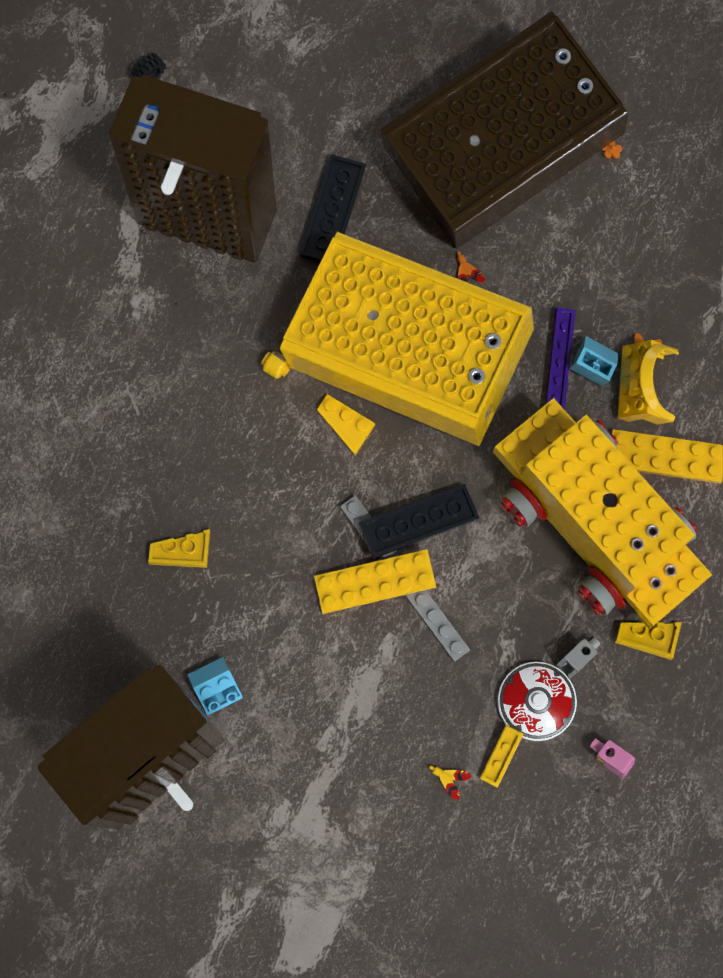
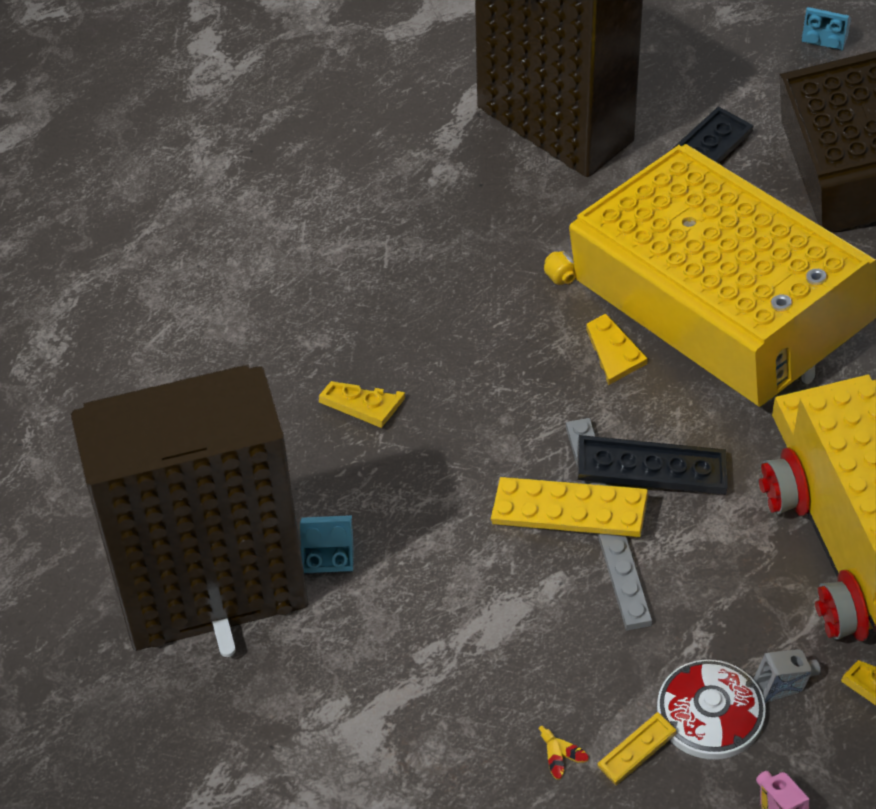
camera: 30 degrees right, 25 degrees down
none -> medium azure slope [802,7,851,50]

